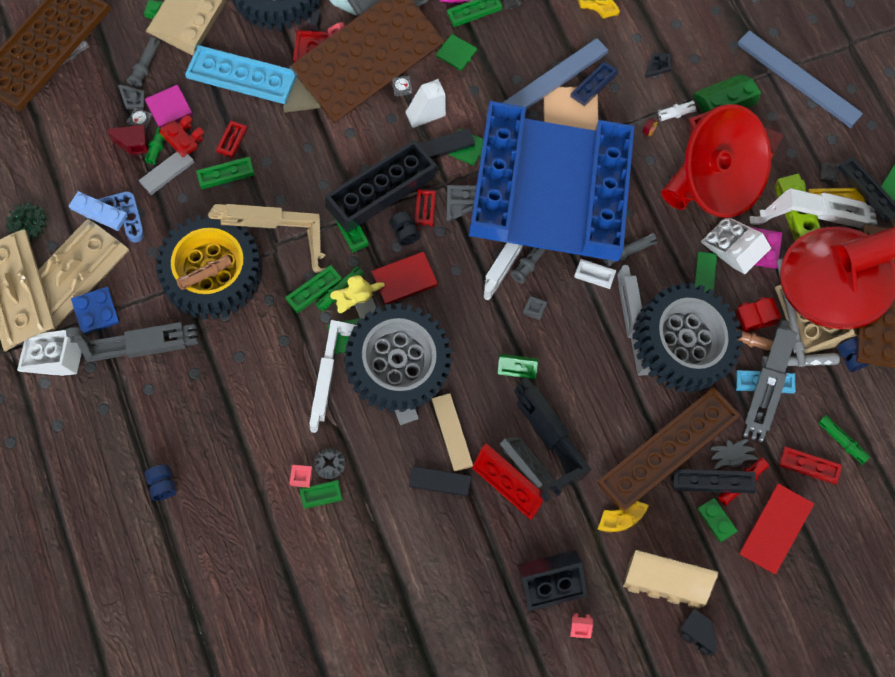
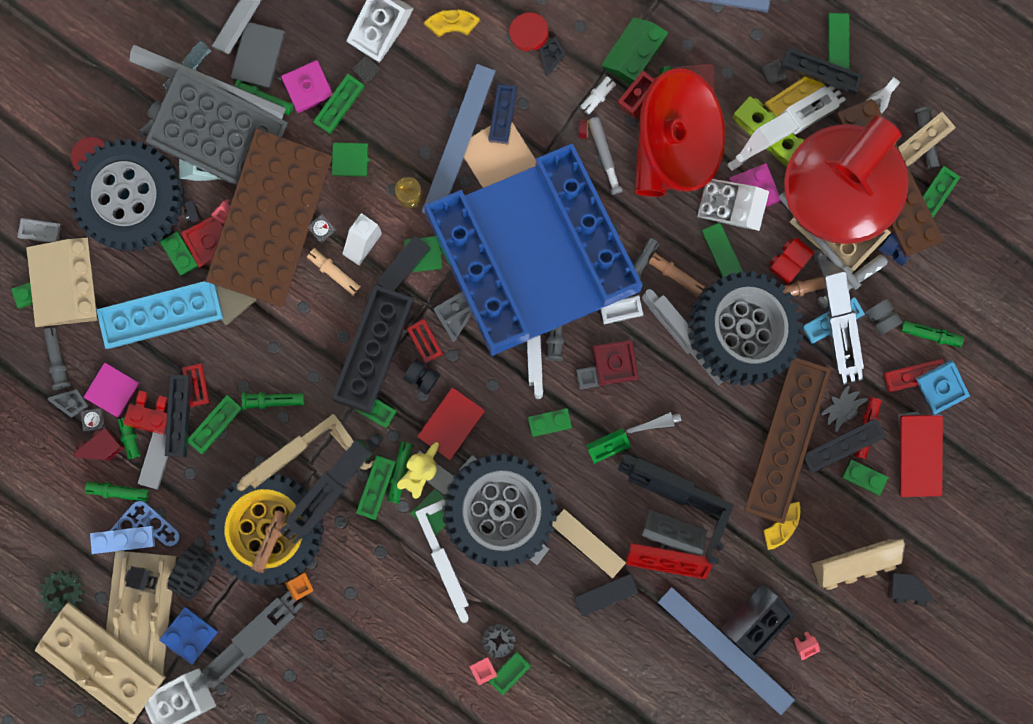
camera: 30 degrees left, 15 degrees up
none -> green pin [85,481,149,502]
none -> black slope [125,566,160,594]
none -> green plate [160,232,198,277]
none -> black plate [165,375,192,457]
none -> black tyre [167,544,216,601]
none -> green pin [242,392,304,410]
none -> black hinge [280,434,384,545]
none -> orange plate [285,573,314,601]
none -> light nougat pin [307,248,361,296]
none -> clear yellow wheel [395,177,423,208]
none -> red tile [509,13,549,51]
none -> green plate [528,408,572,437]
none -> light grey piece [588,117,623,195]
none -> dark red tile [592,340,639,386]
none -> light grey piece [626,412,682,433]
none -> nougat pin [648,252,705,297]
none -> sand blue tile [658,587,794,715]
none -> dark grey wheel [865,298,903,336]
none -> dark azure tile [915,360,970,415]

